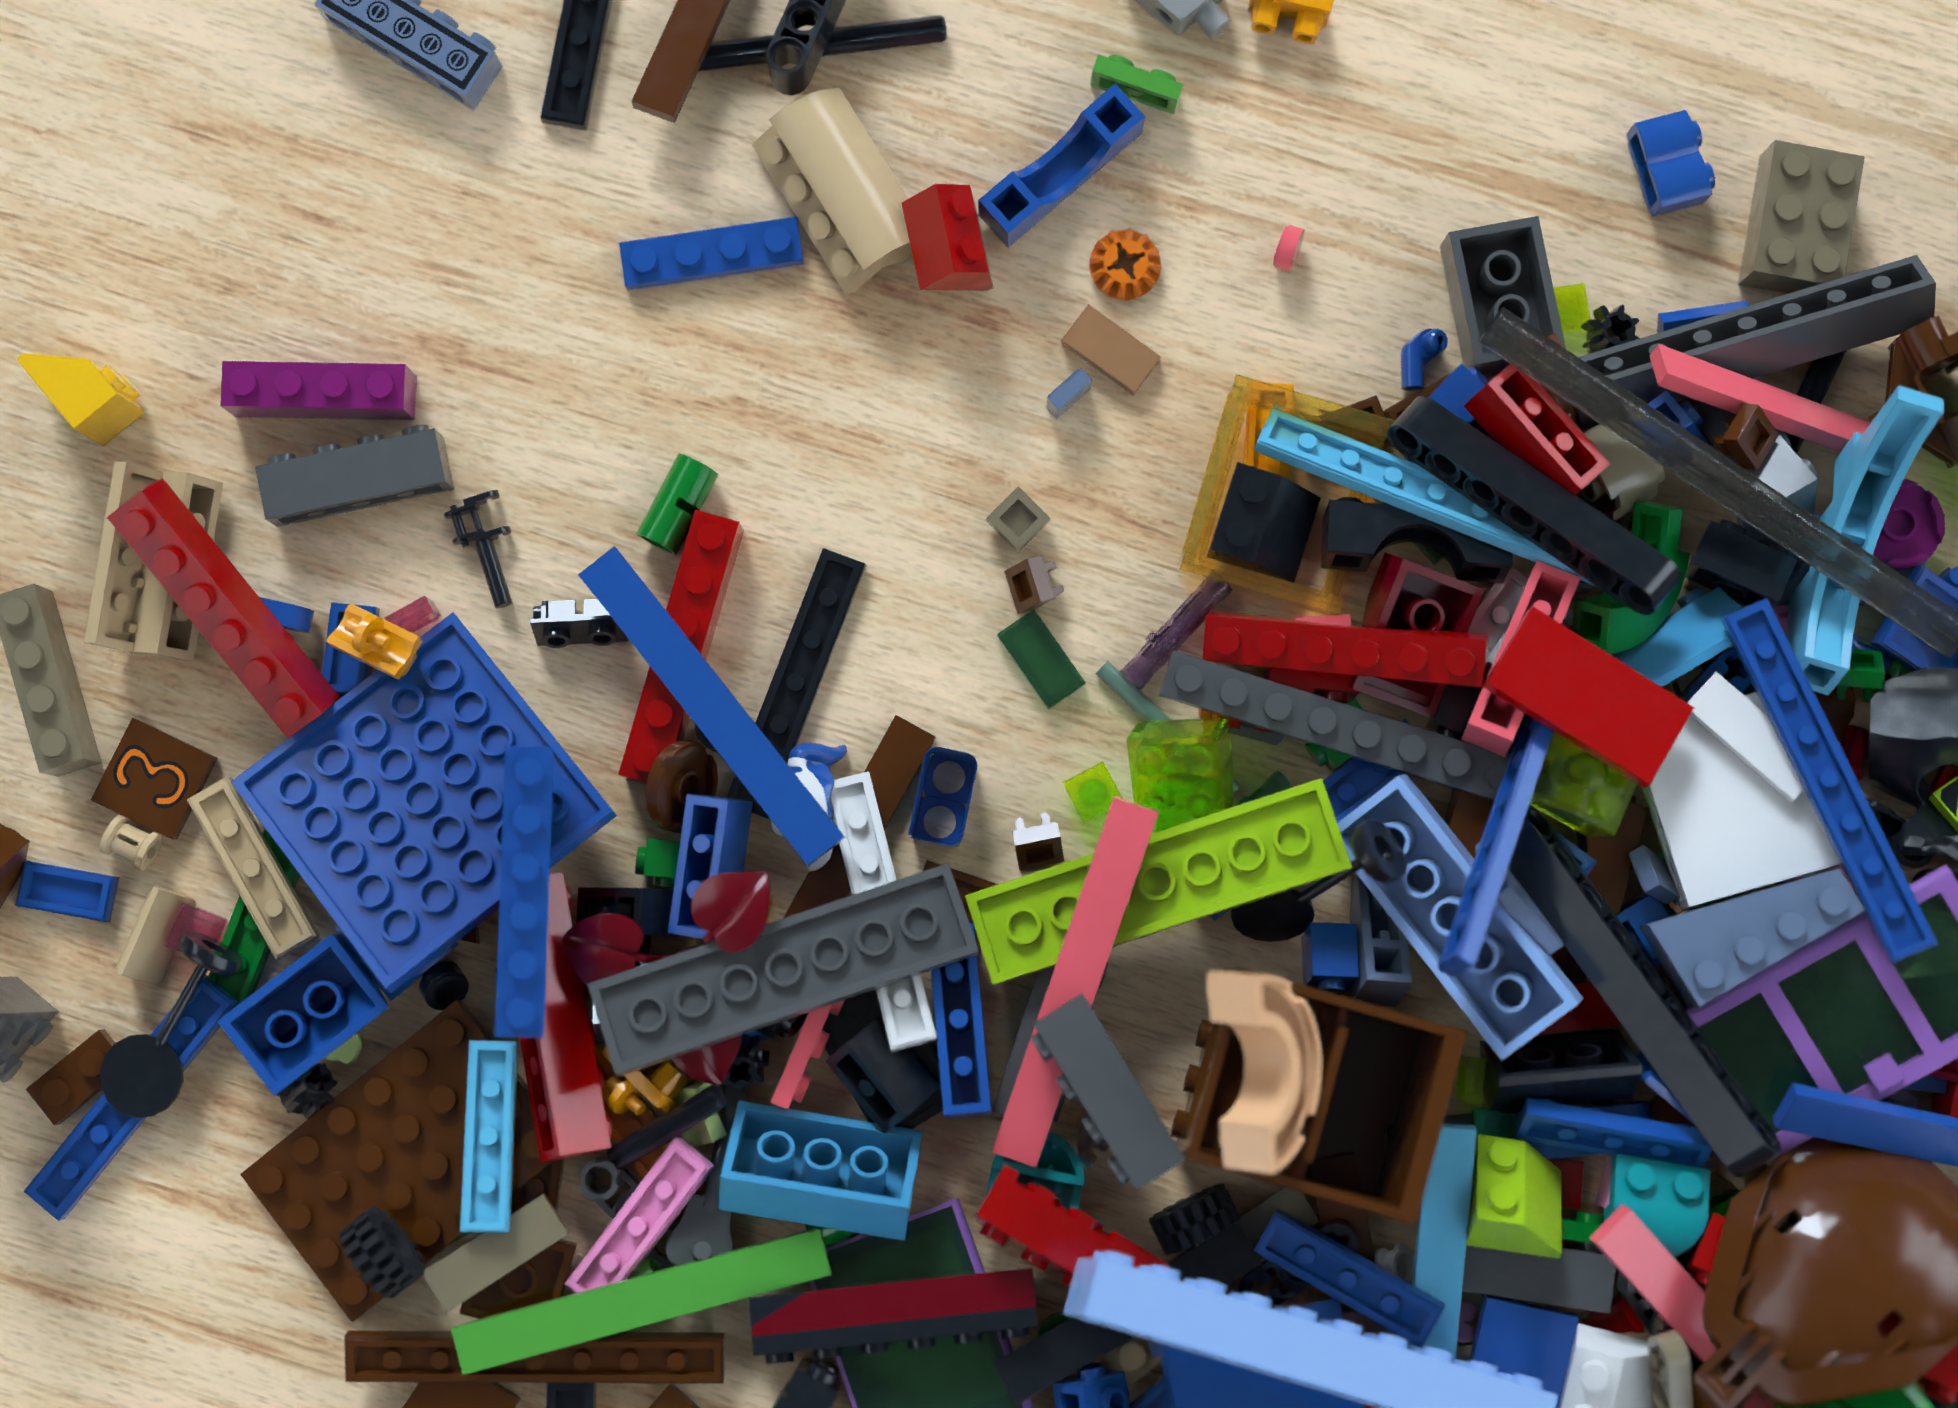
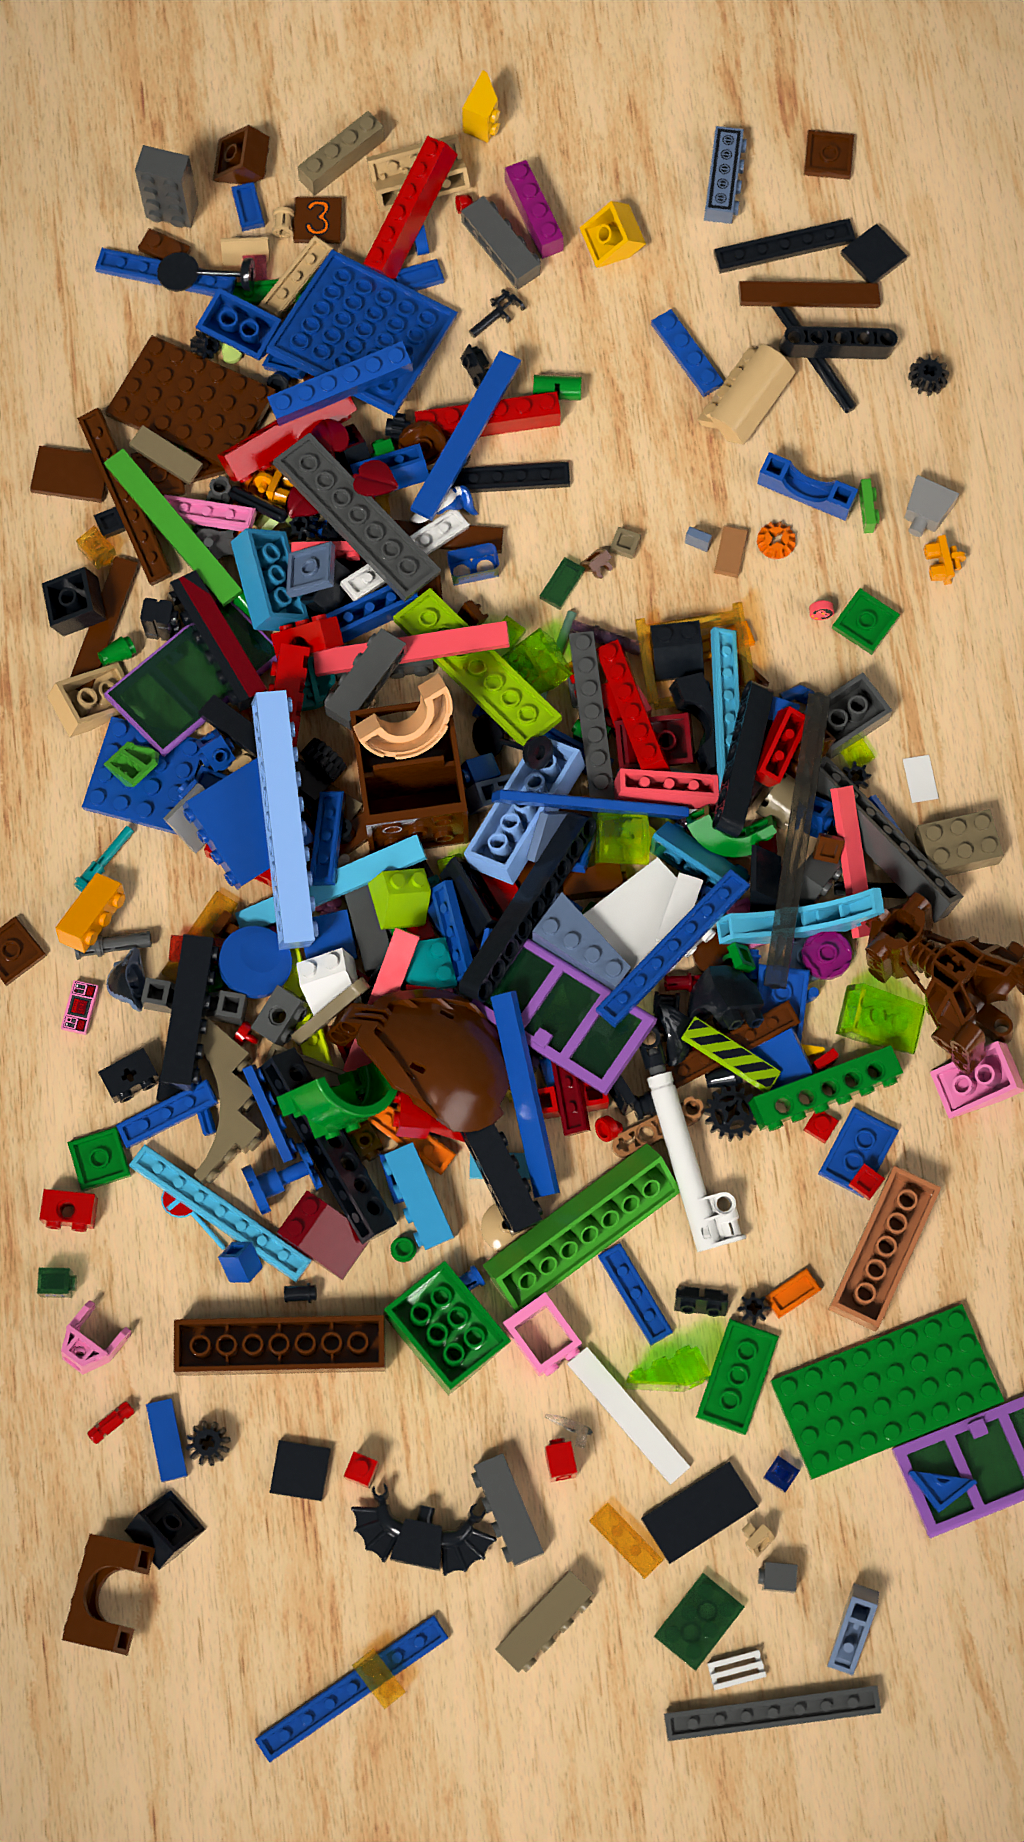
camera: 65 degrees right, 10 degrees down
light orange hips [326,603,423,680] -> none
black tyre [339,1206,426,1299] -> none
clear pink tile [384,596,441,633] -> none
medium azure tile [460,1040,519,1233] -> none
red slope [902,184,993,291] -> none
red tile [1482,606,1694,788] -> none
blue brick [1626,110,1715,217] -> none
sand blue tile [1629,845,1680,905] -> none
none -> red arch [270,614,344,659]
none -> sand blue tile [286,541,335,598]
none -> black gear [385,413,412,443]
none -> red hinge [455,194,474,214]
none -> yellow slope [580,201,646,268]
none -> green plate [832,588,900,655]
none -> white sticker [903,755,939,803]

